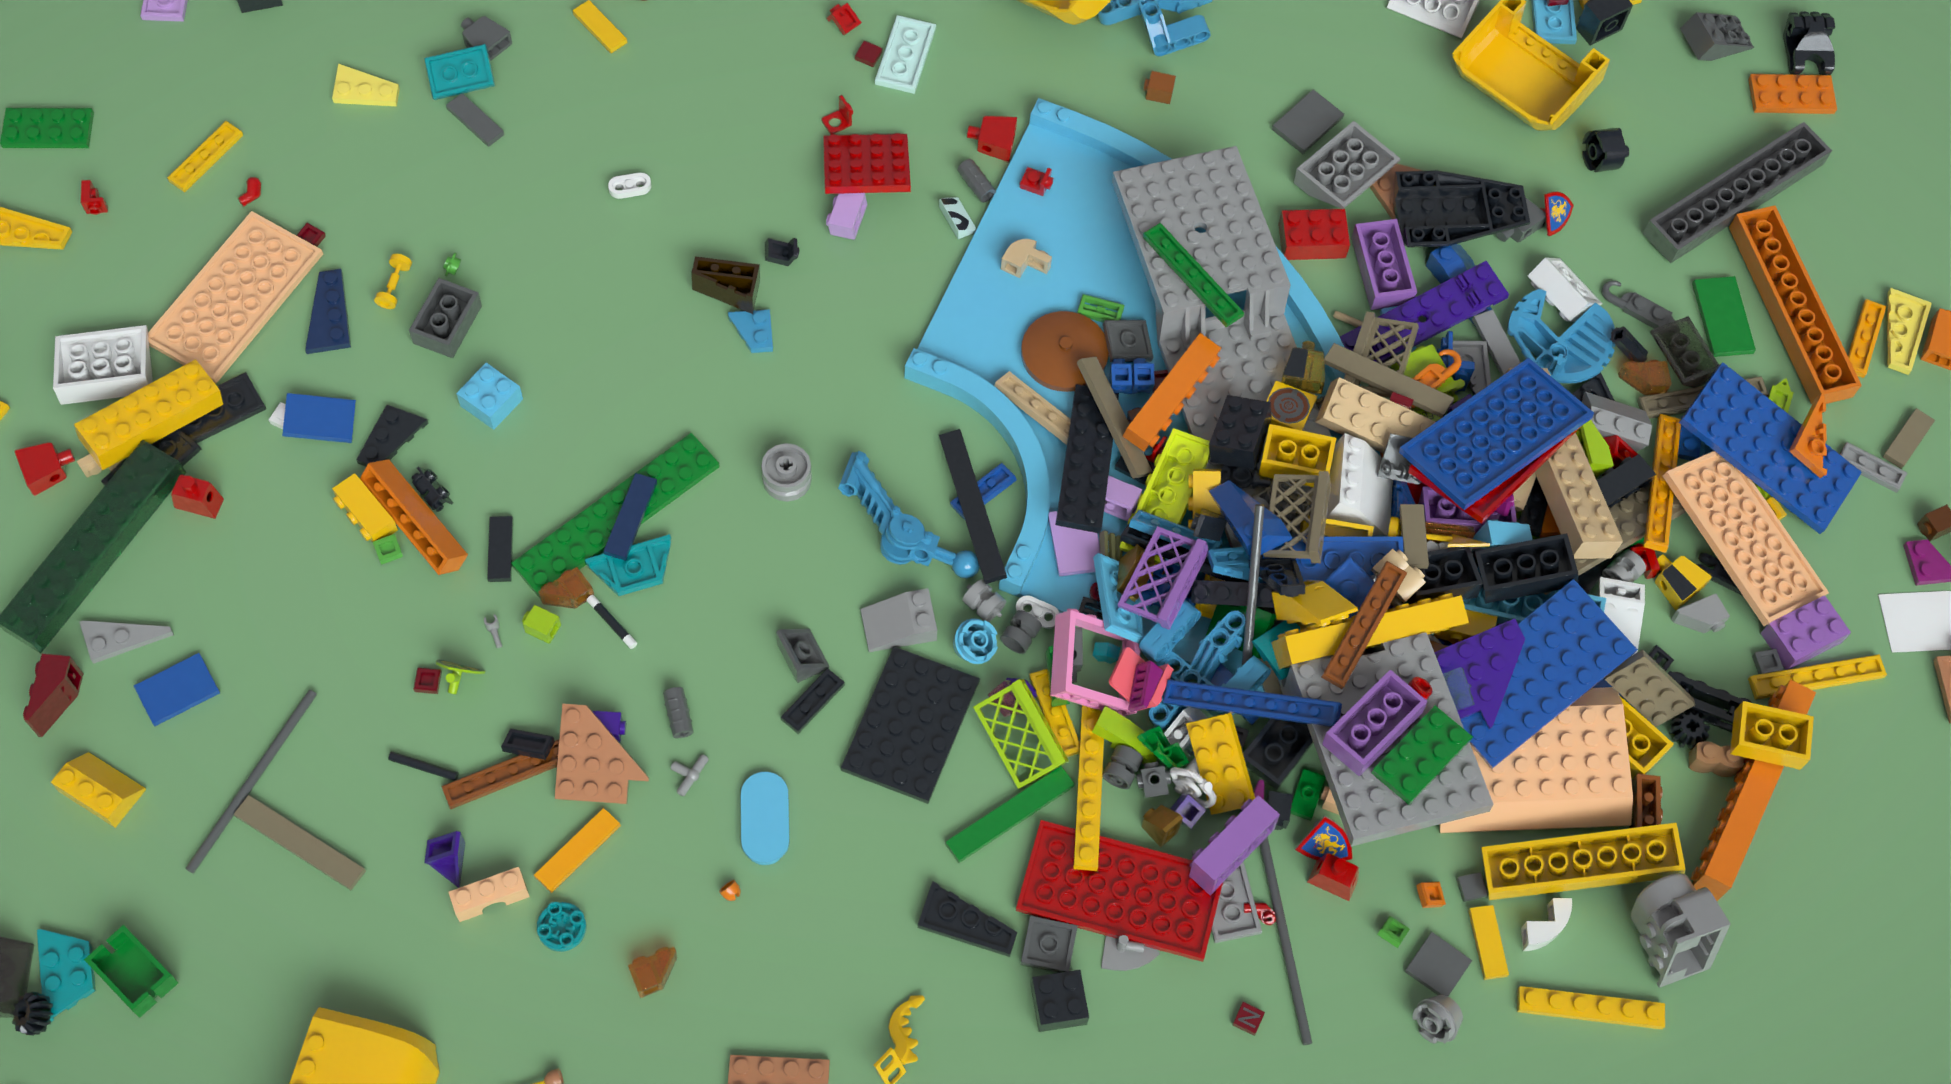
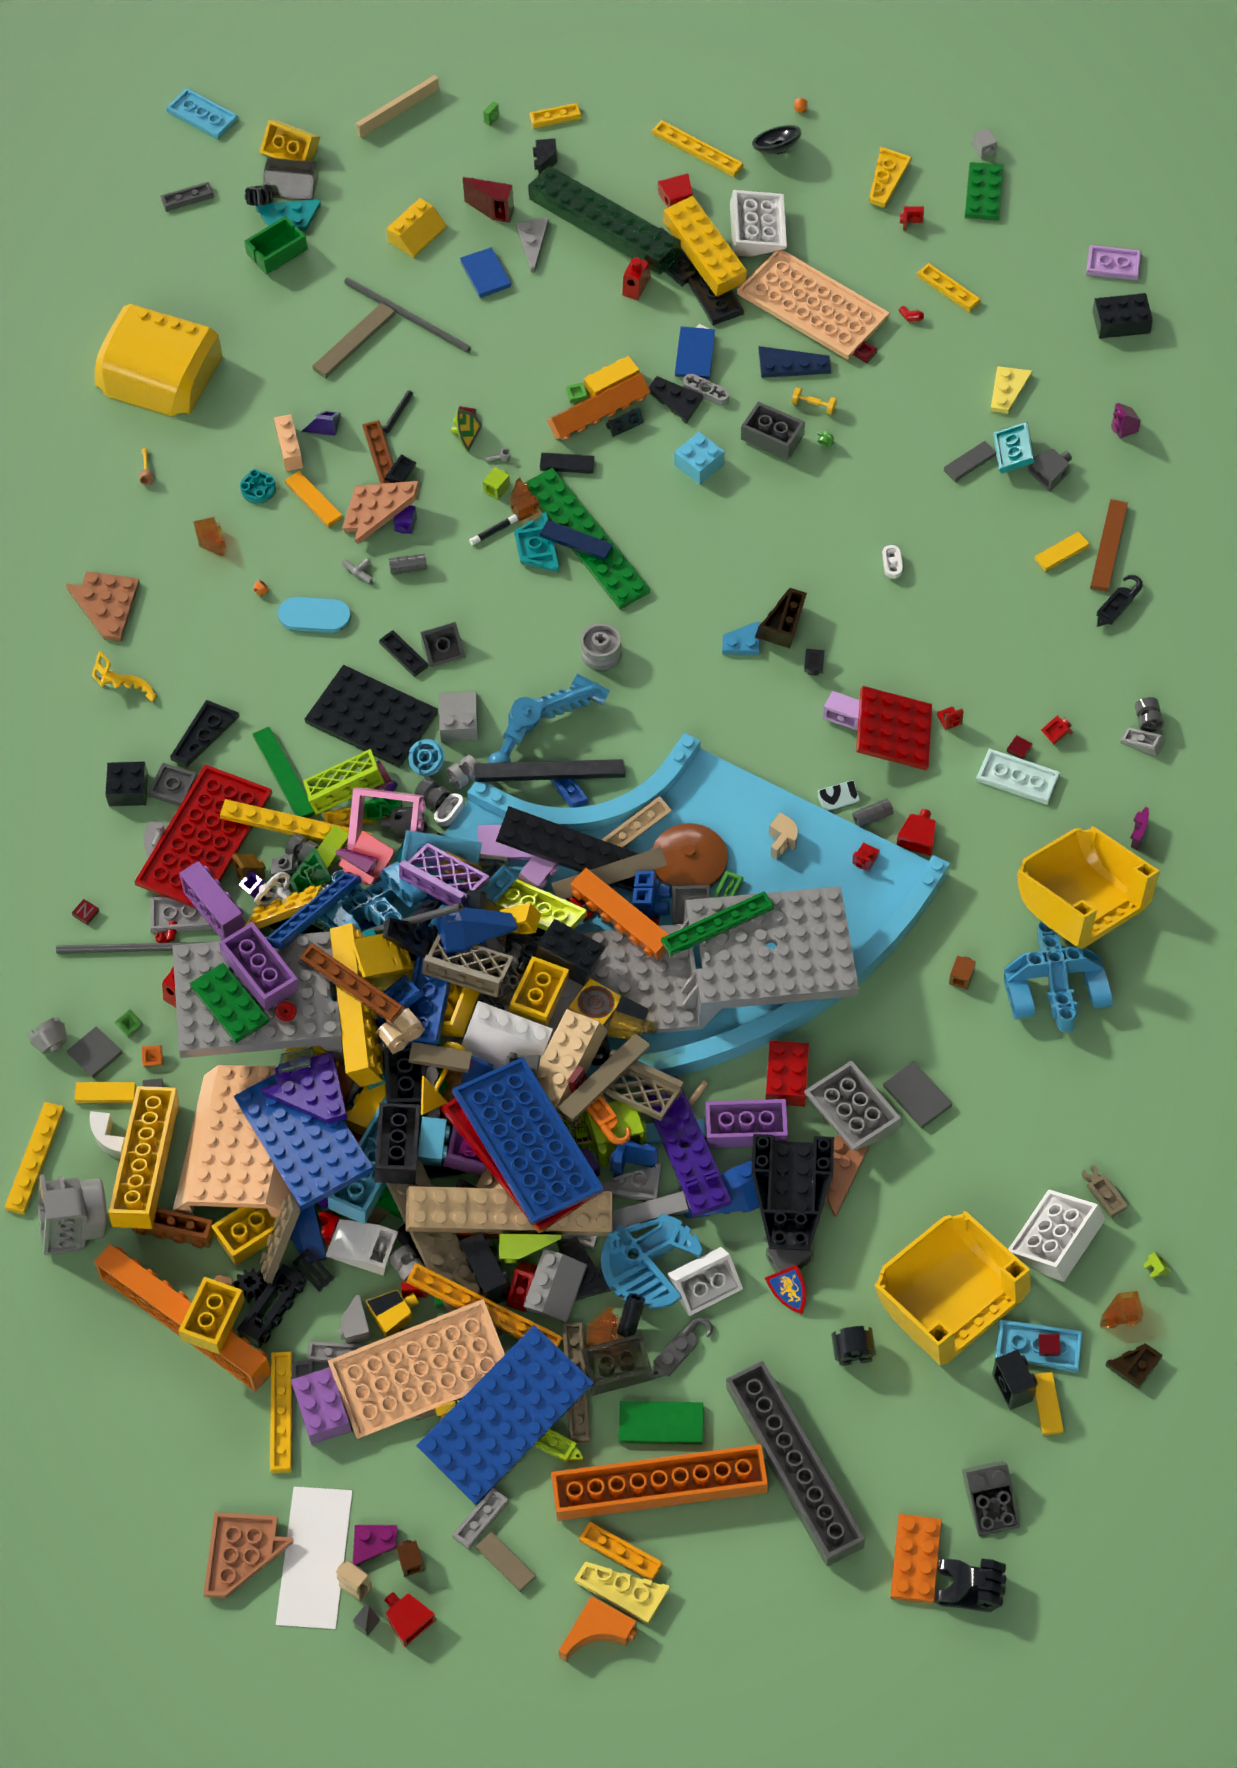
camera: 105 degrees right, 5 degrees down
orange wing [1789,394,1827,478] -> none
none -> light grey tile [306,1341,366,1364]
none -> light grey beam [683,374,729,406]

